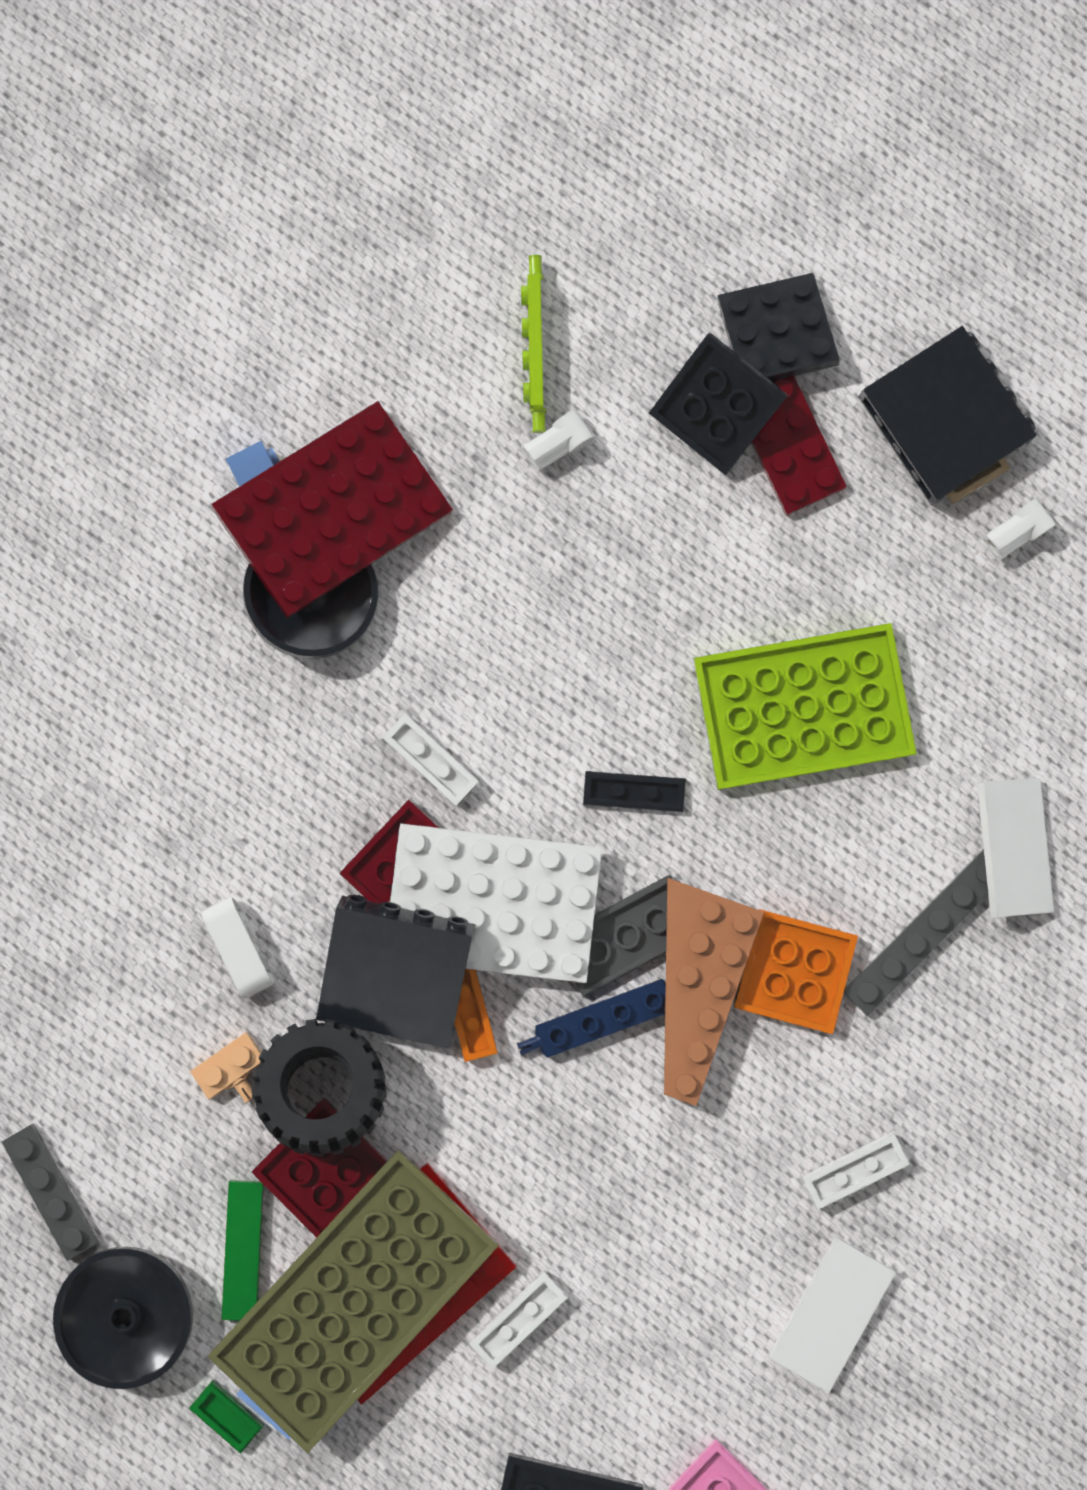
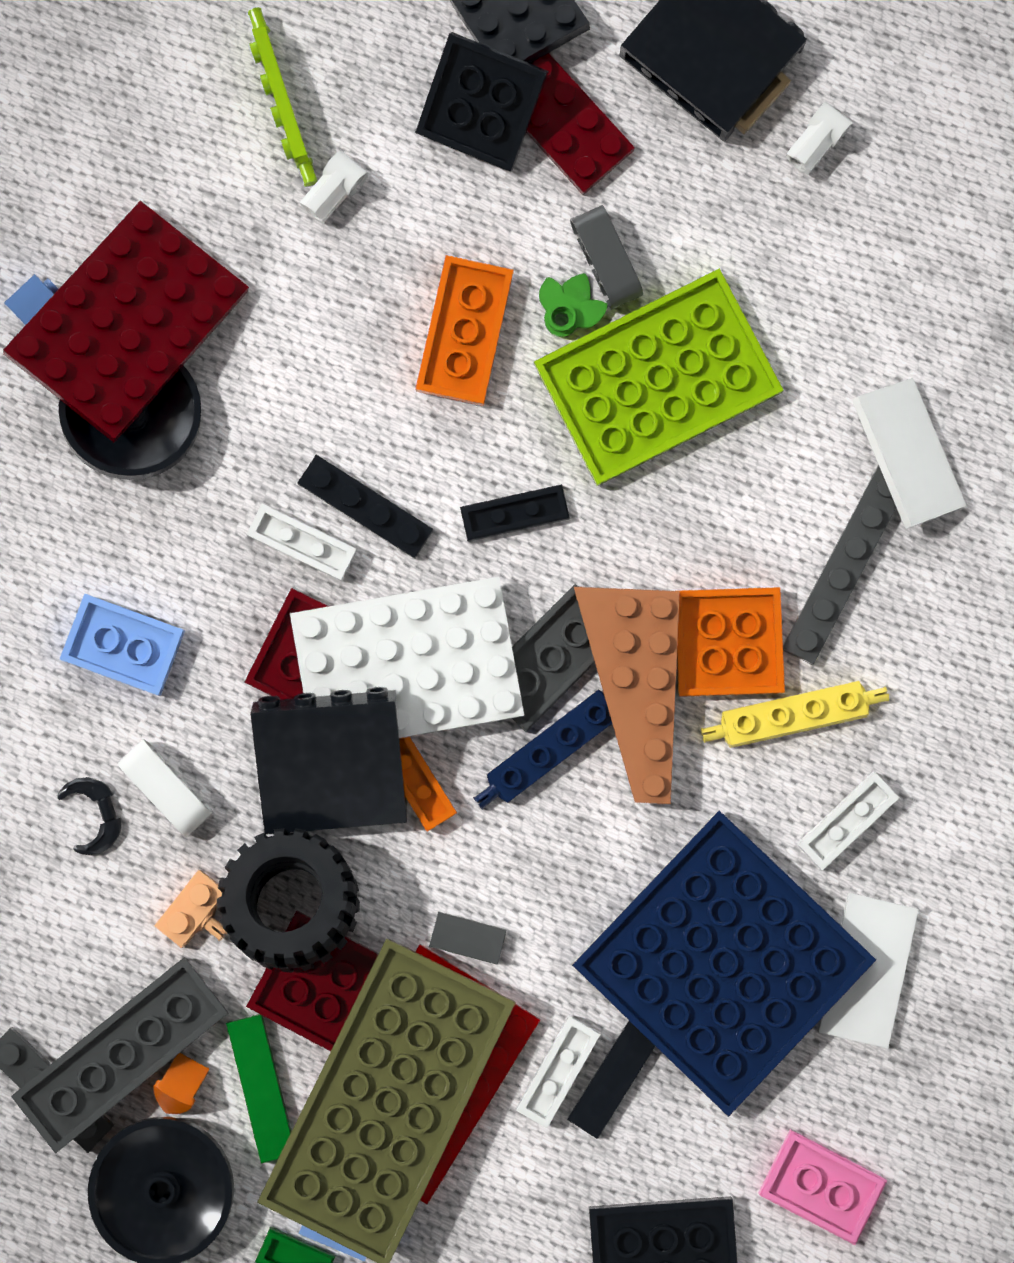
camera: 20 degrees left, 0 degrees up
none -> dark grey plate [11,957,229,1154]
none -> black piece [57,777,121,855]
none -> light blue plate [60,594,185,696]
none -> orange tile [153,1053,209,1114]
none -> black plate [297,454,434,559]
none -> orange plate [415,255,514,406]
none -> dark grey tile [429,911,507,965]
none -> bright green plate [539,273,607,337]
none -> black tile [567,1020,655,1139]
none -> dark grey beam [570,205,643,310]
none -> dark blue plate [572,810,876,1117]
none -> light yellow plate [701,681,889,748]

